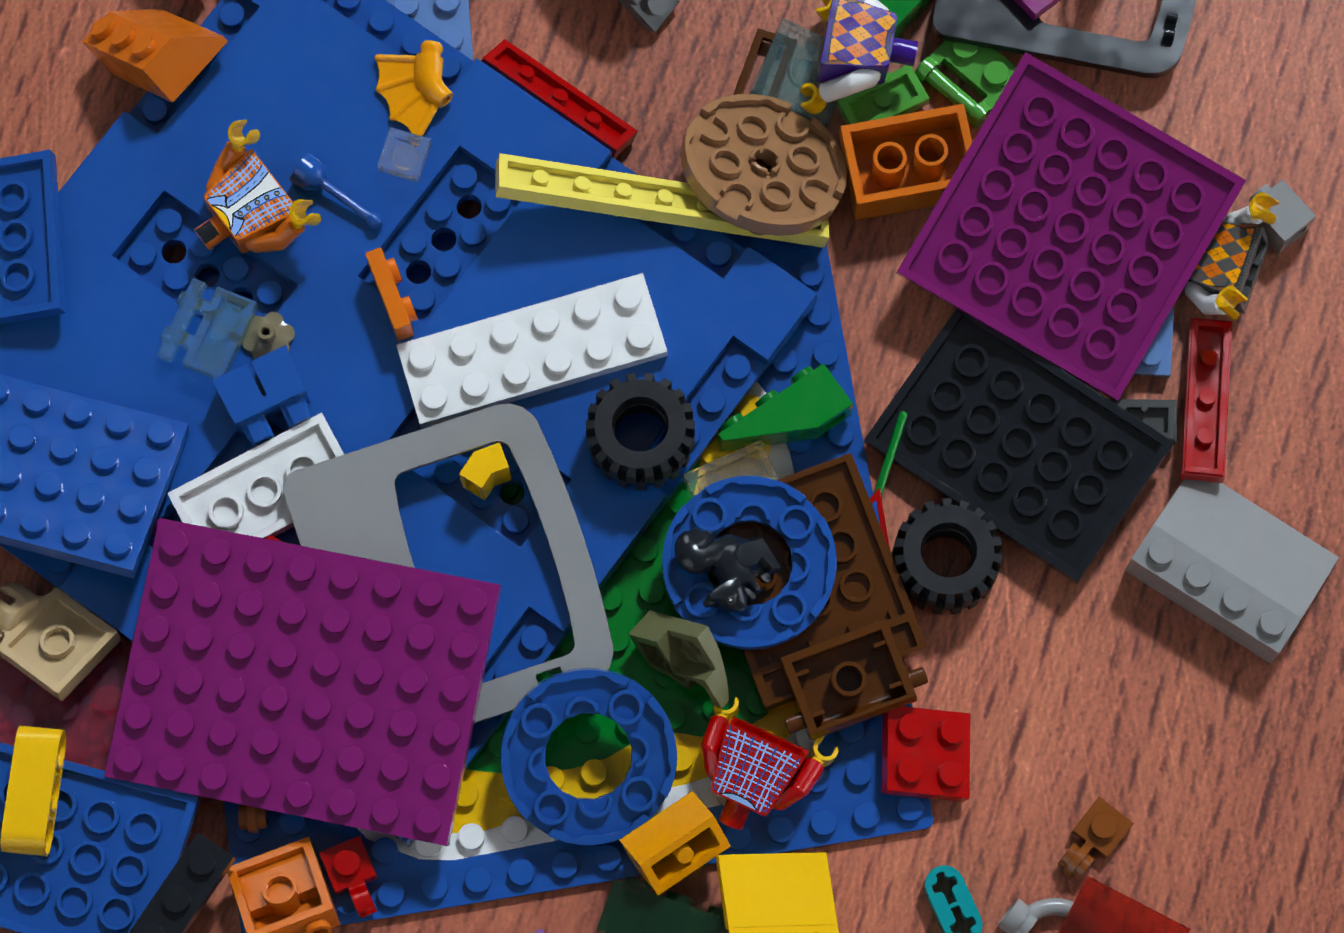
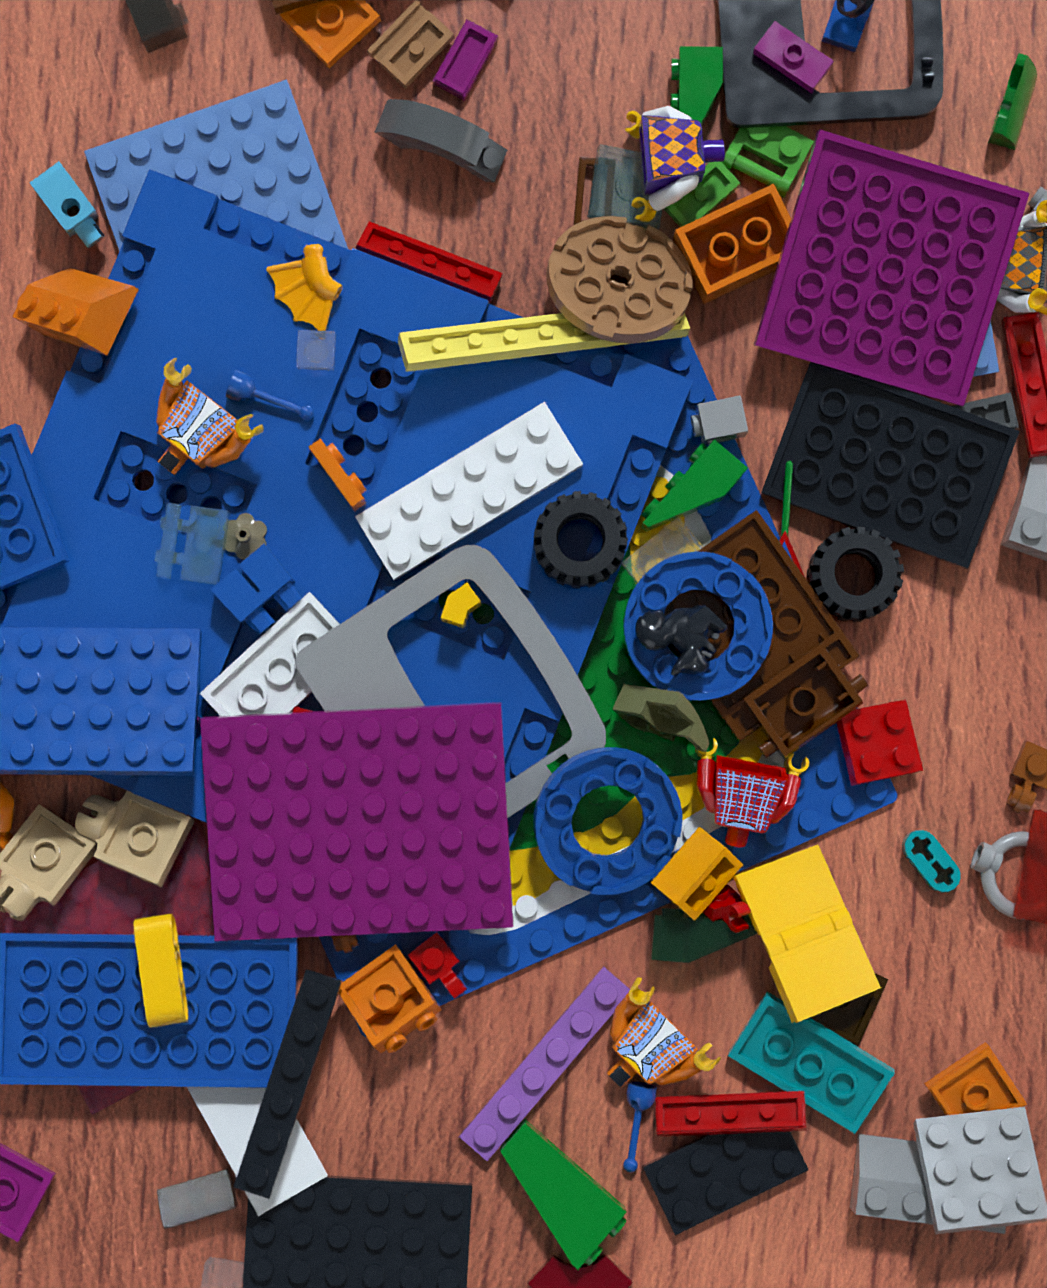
camera: 15 degrees left, 10 degrees up
none -> light grey brick [691,395,748,445]
none -> red plate [703,884,751,933]
none -> green slope [988,53,1037,150]

